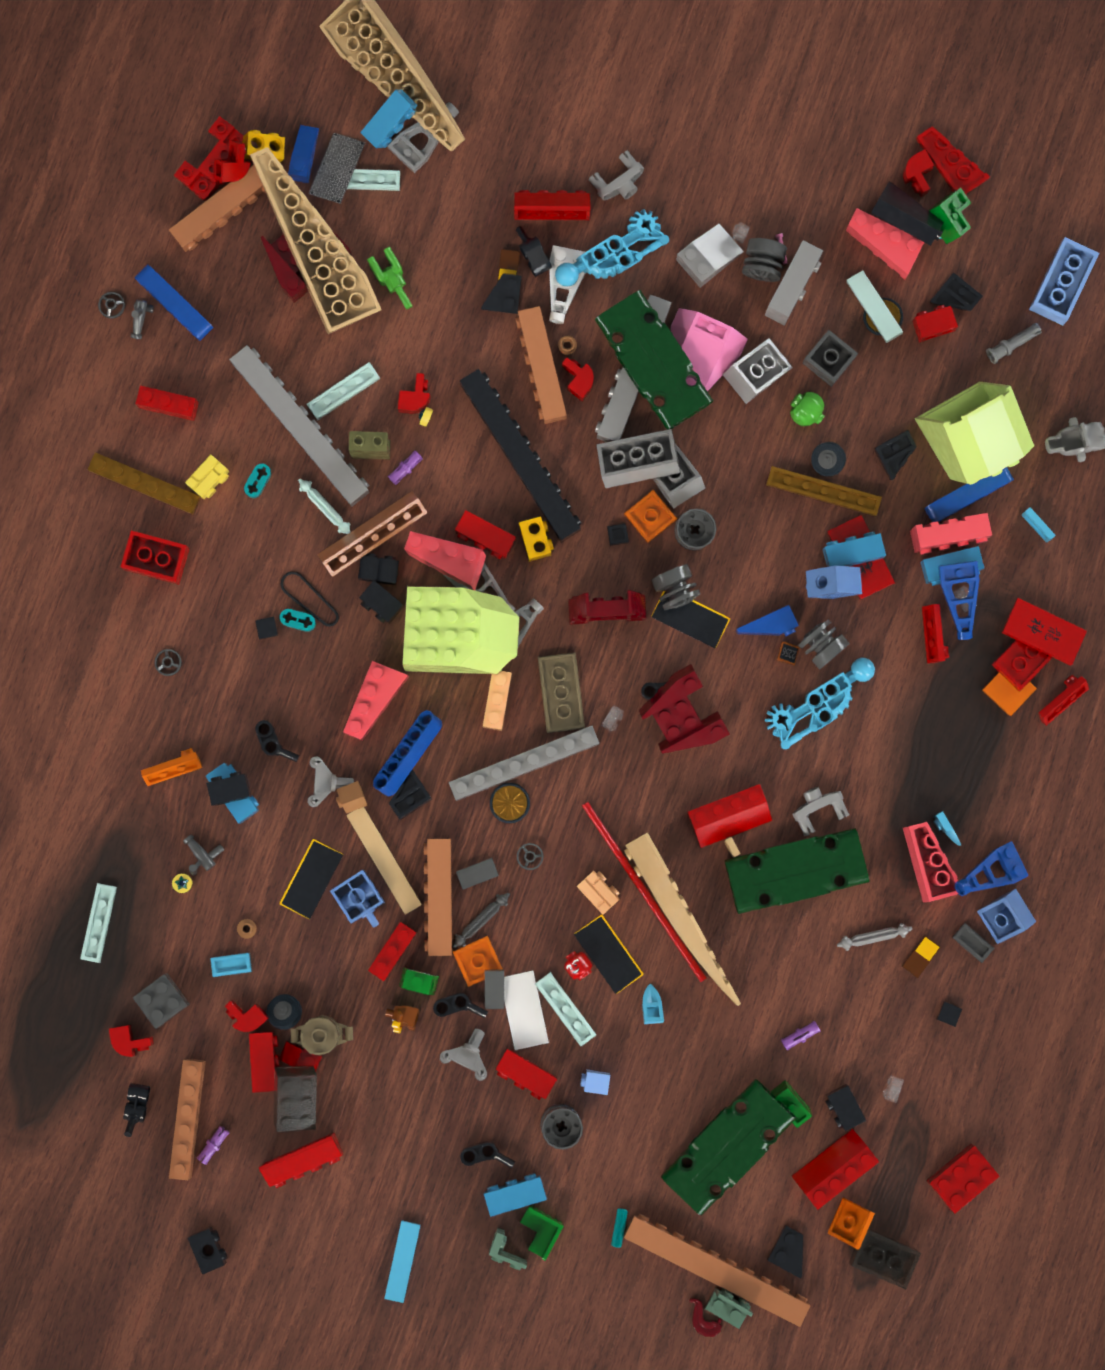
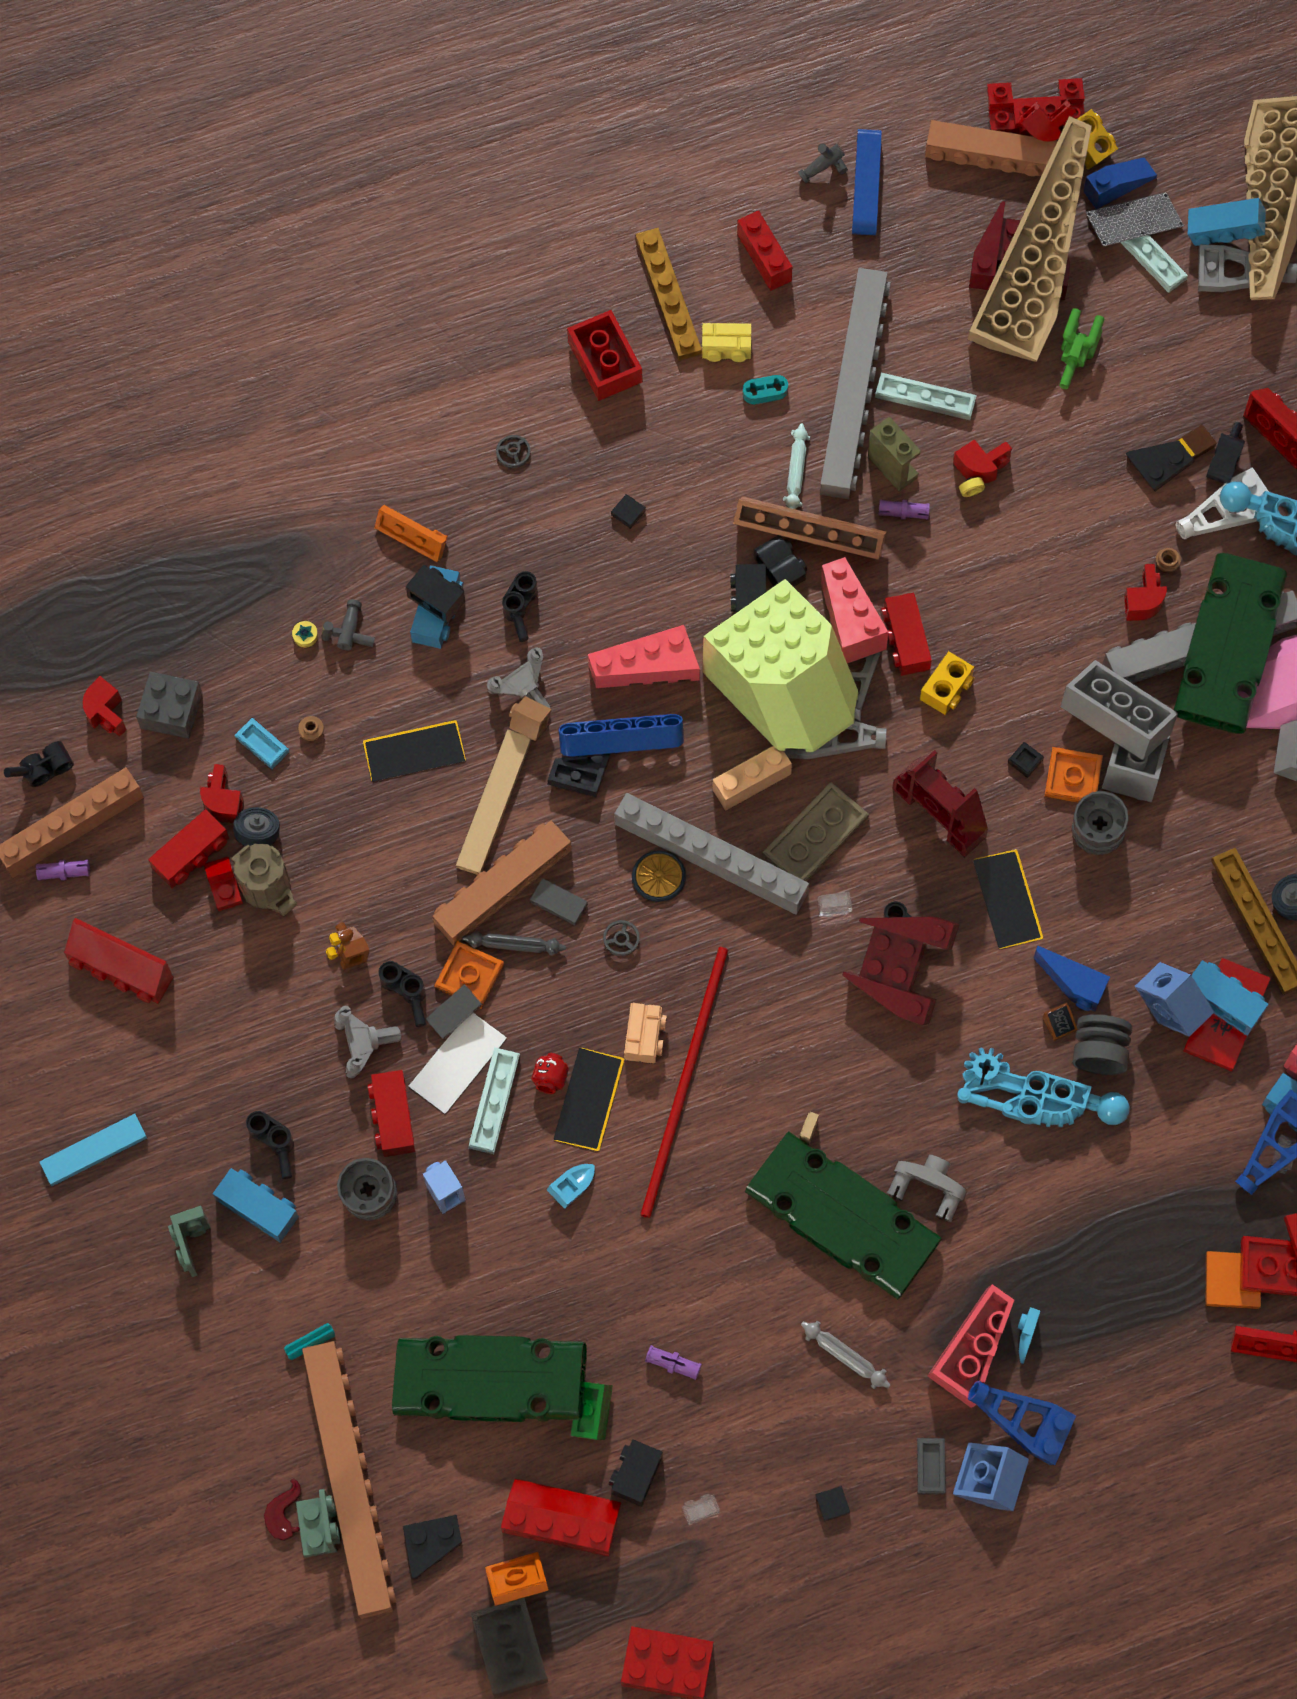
camera: 55 degrees right, 15 degrees down
light aqua tile [80,883,117,963] -> none
dark grey piece [98,292,125,319] -> none
clear smoke brick [273,1066,317,1132] -> none
black piece [280,571,339,627] -> none
teal beam [280,609,316,632] -> none
medium blue piece [330,870,385,928] -> none
red brick [368,922,417,981] -> none
green torso [399,967,439,995] -> none
black brick [460,369,582,543] -> none
nougat brick [515,306,567,424] -> none
green panel [520,1205,564,1261] -> none
tan wedge [624,833,741,1006] -> none
dark grey wheel [651,564,701,610] -> none
red slope [687,784,772,848] -> none
reddish brown tile [902,935,941,978] -> none
red hinge [922,604,949,664] -> none

